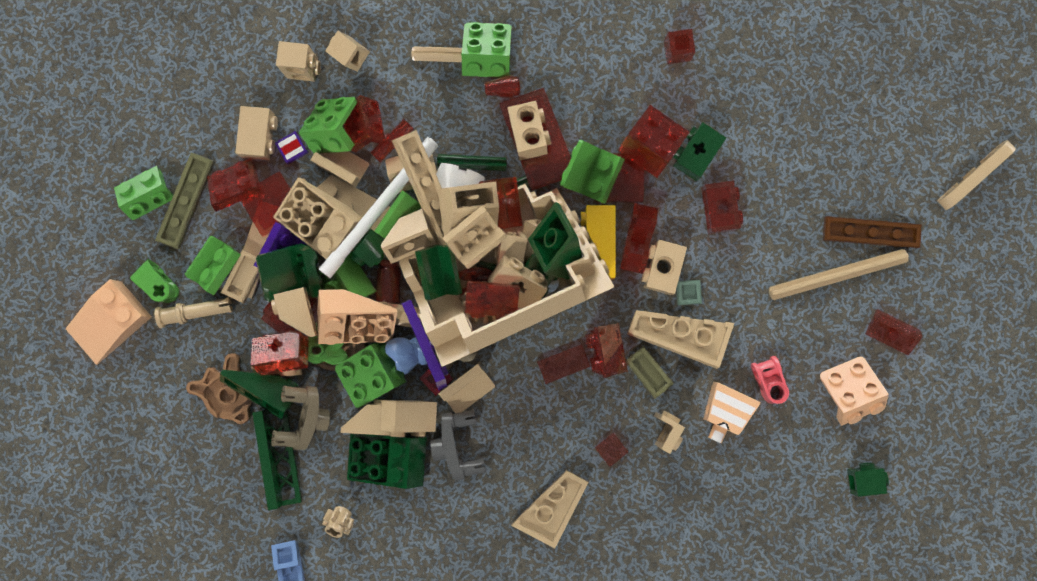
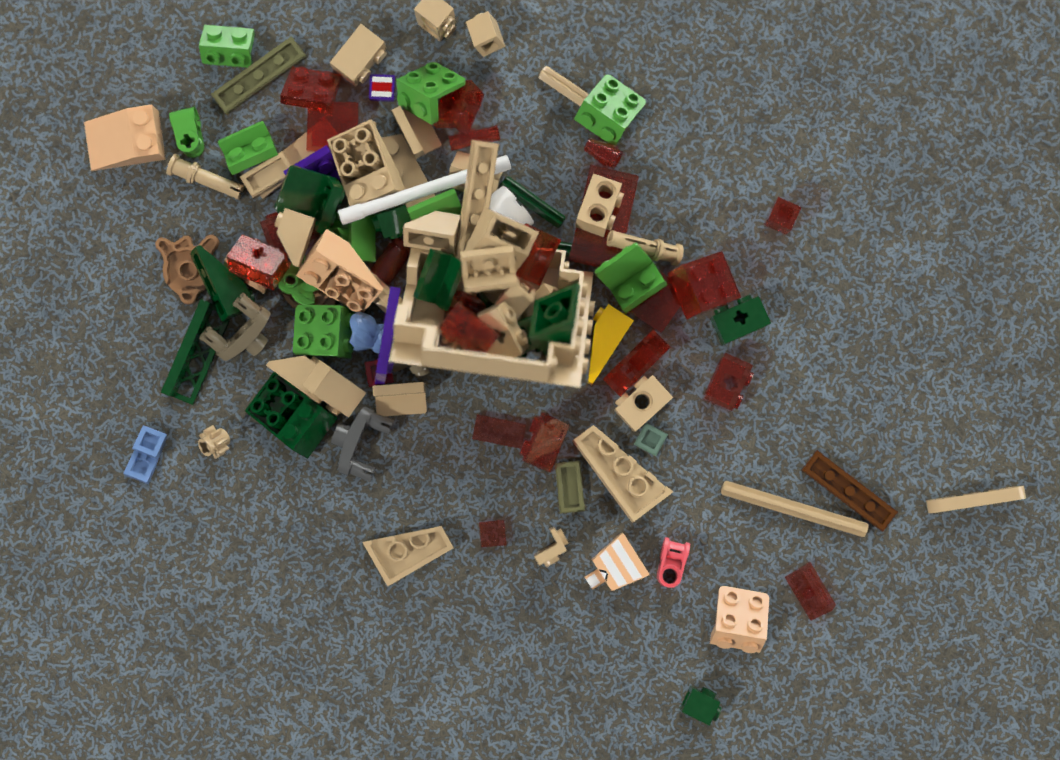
camera: 30 degrees right, 0 degrees up
none -> tan pin [607,230,684,266]

